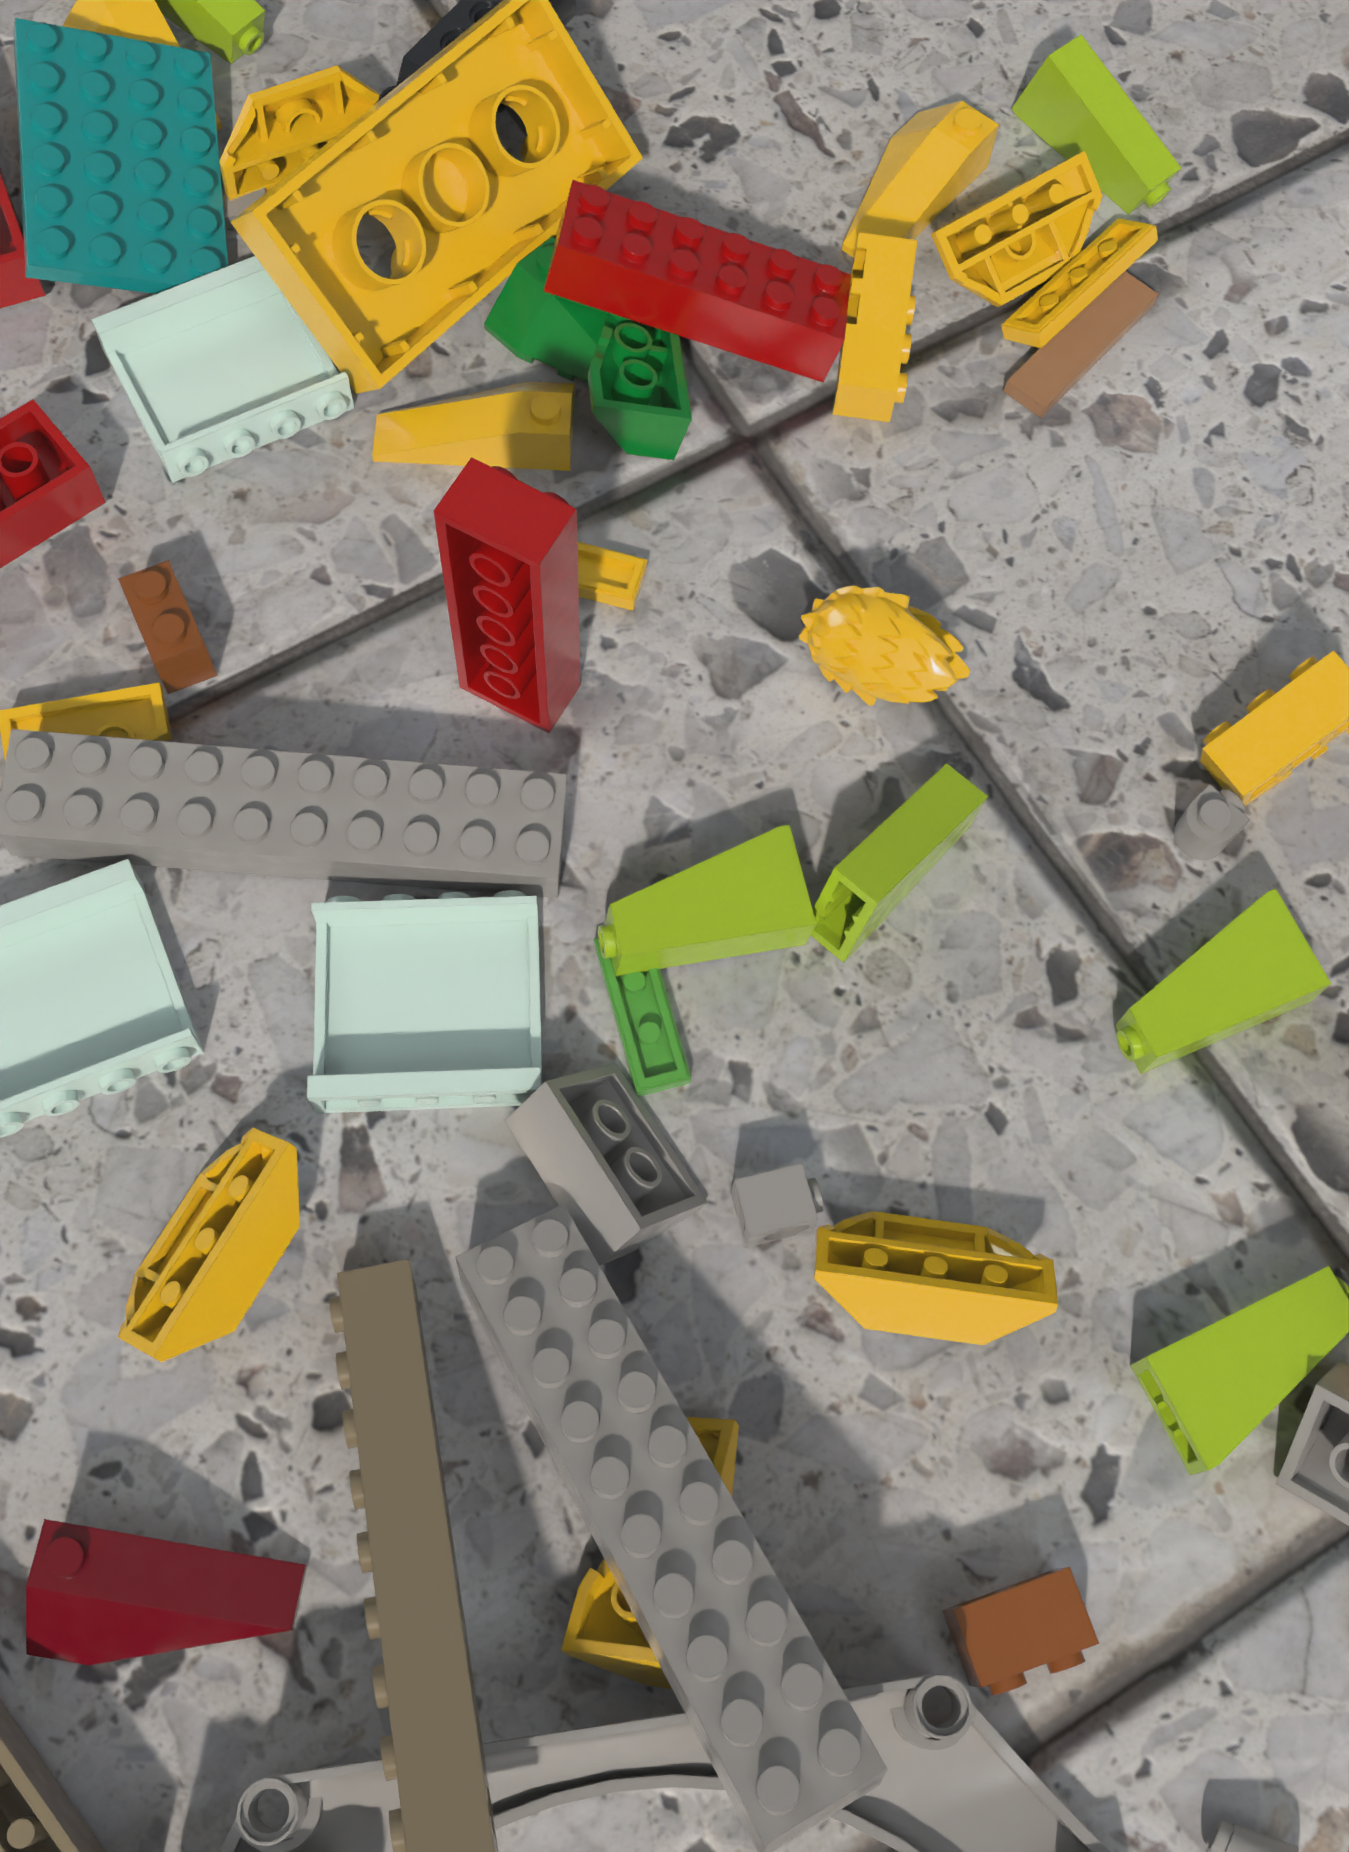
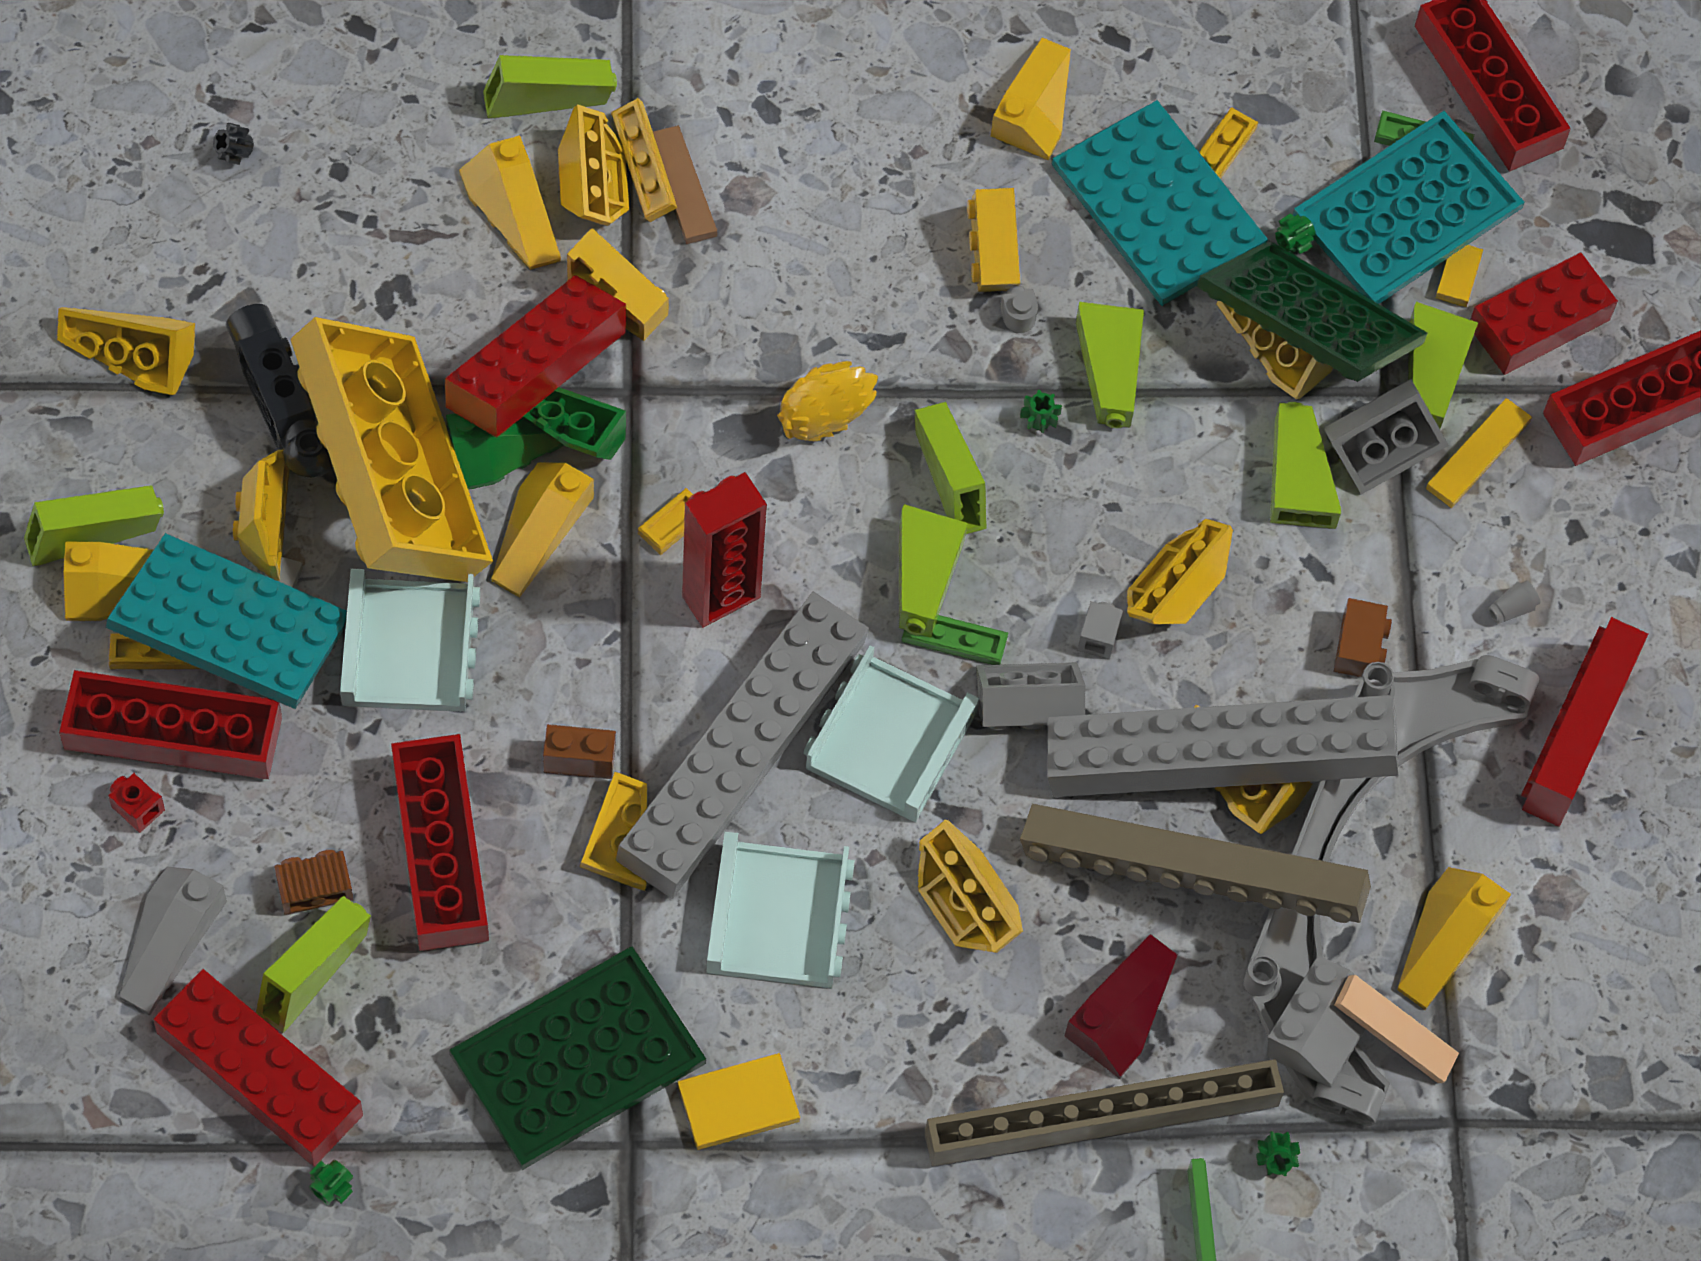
camera: 60 degrees left, 5 degrees down
none -> green gear [1020,390,1062,433]

